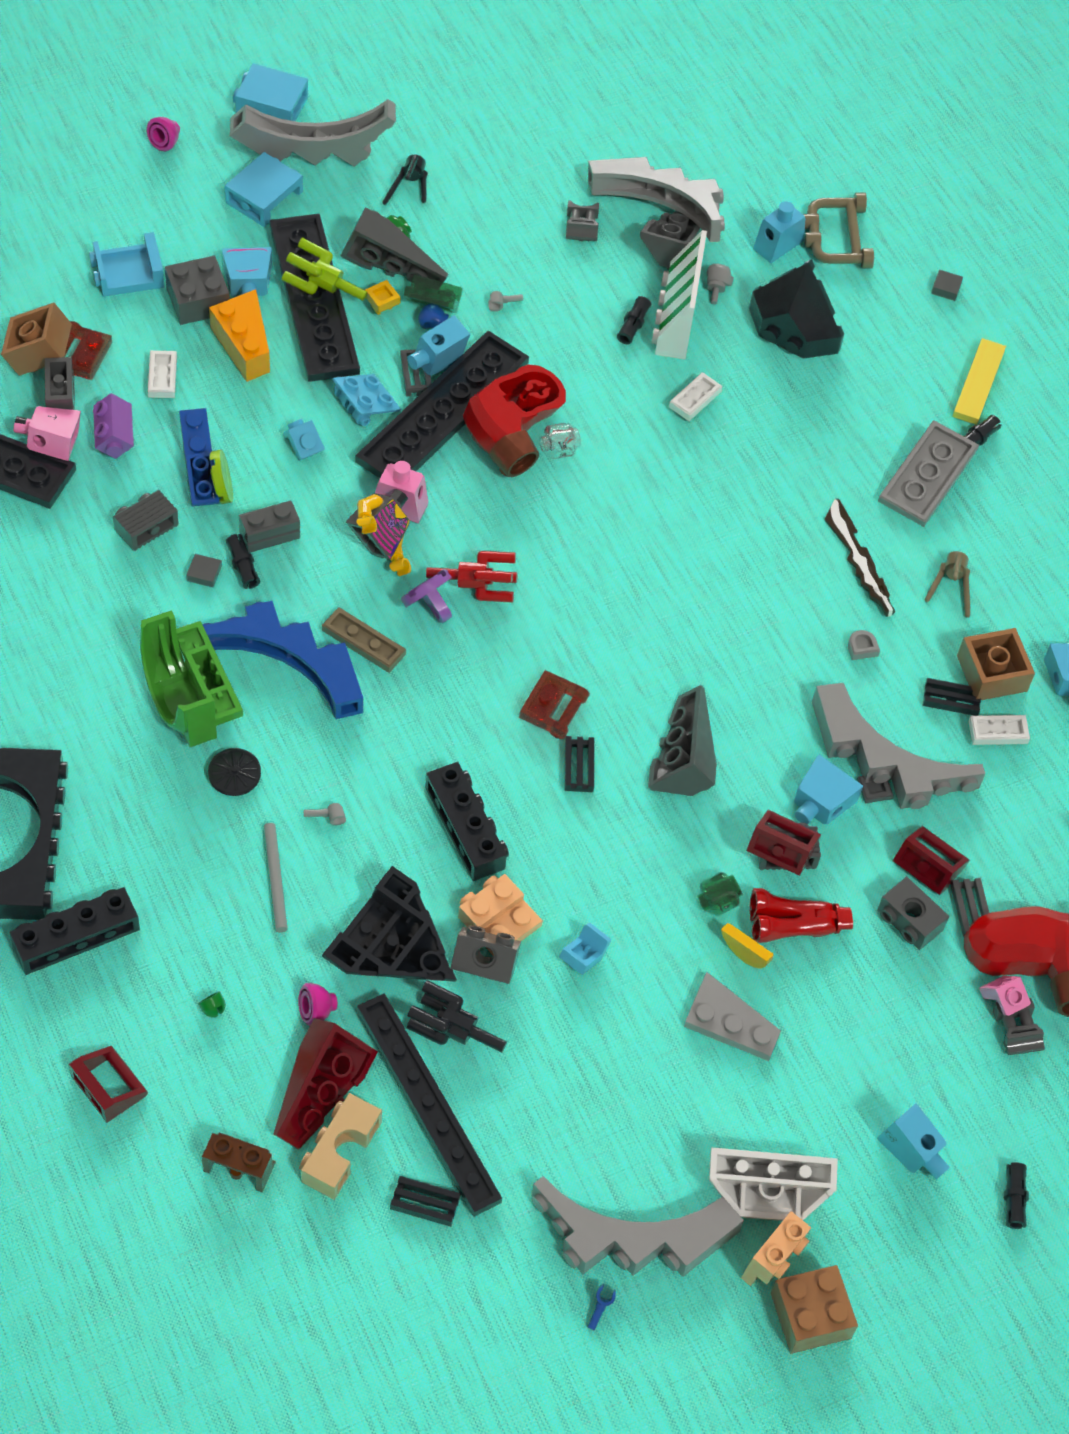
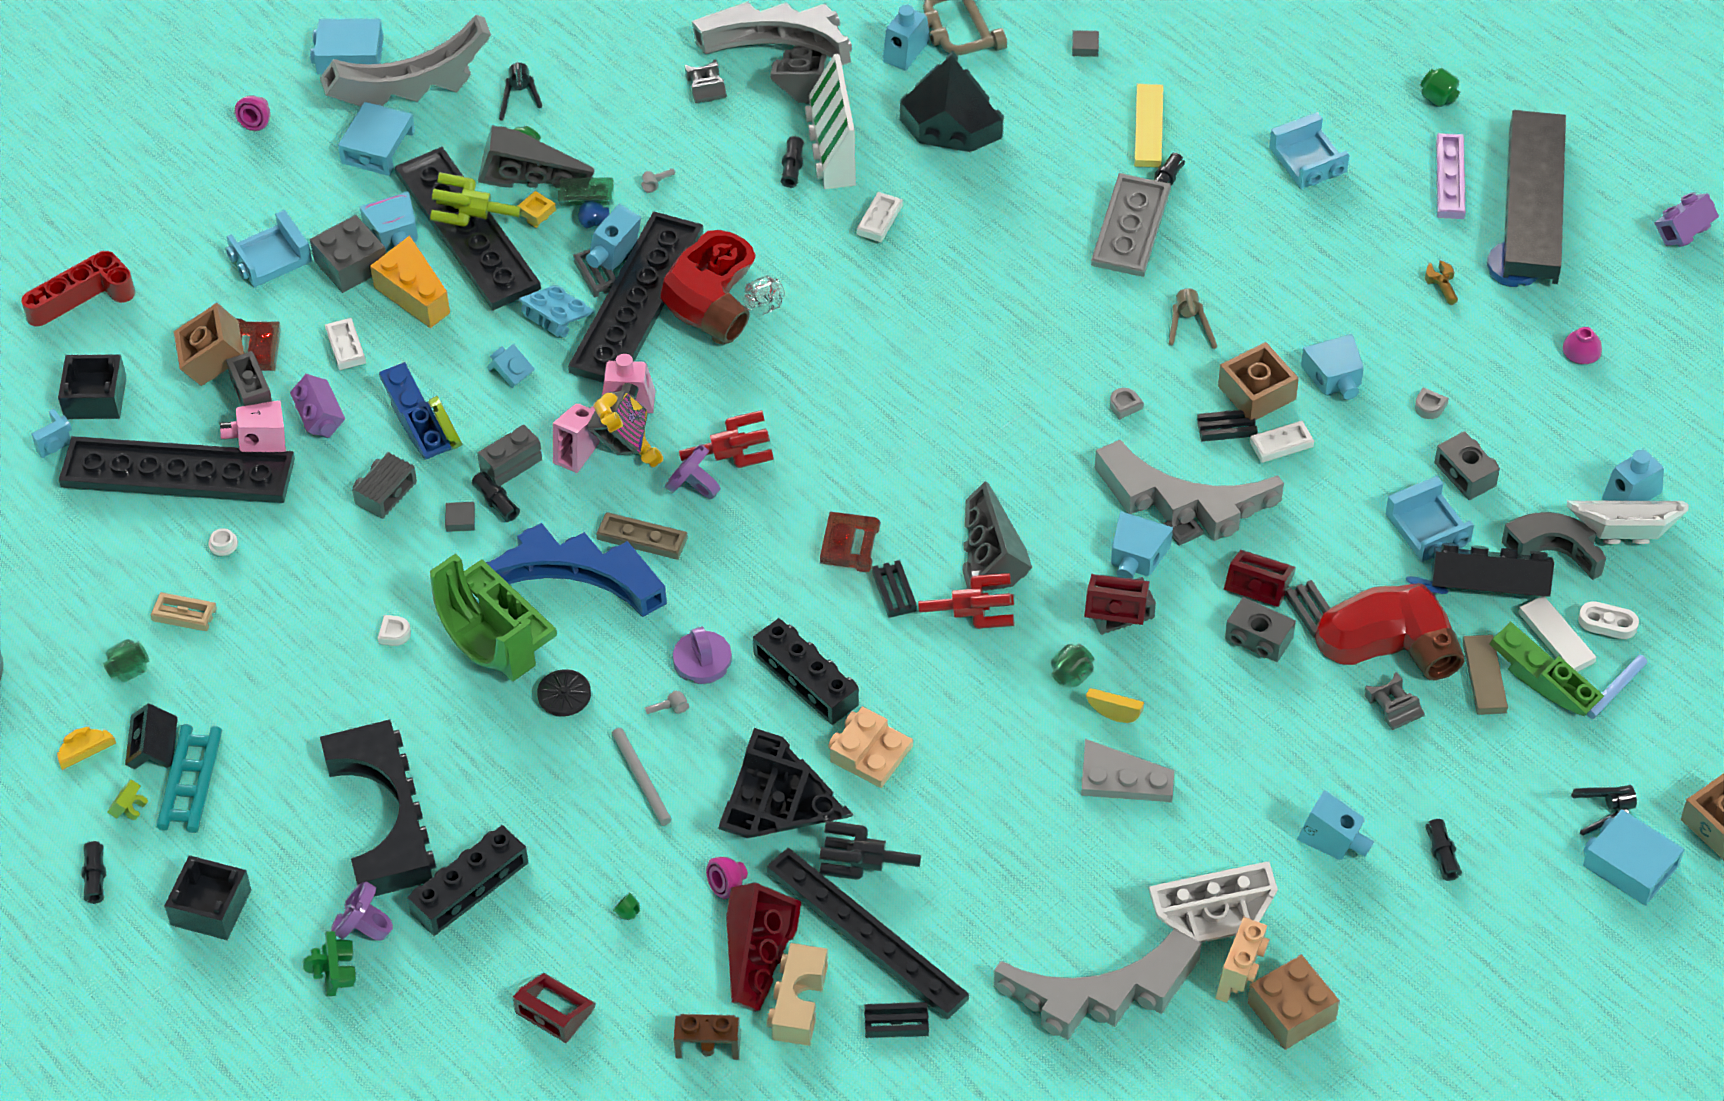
camera: 10 degrees left, 5 degrees down
dark grey brick [450,925,521,984] -> none
medium azure bracket [559,923,611,975] -> none
blue hand [588,1284,616,1331] -> none
light grey piece [707,264,734,305] -> none
red piece [749,888,853,943] -> none
dark brown sword [825,499,895,617] -> none
bright pink bracket [979,976,1031,1016] -> none
none -> white tile [378,615,411,646]
none -> bright pink torso [553,404,600,473]
none -> medium lavender tile [673,626,732,684]
none -> red plant [918,573,1015,629]

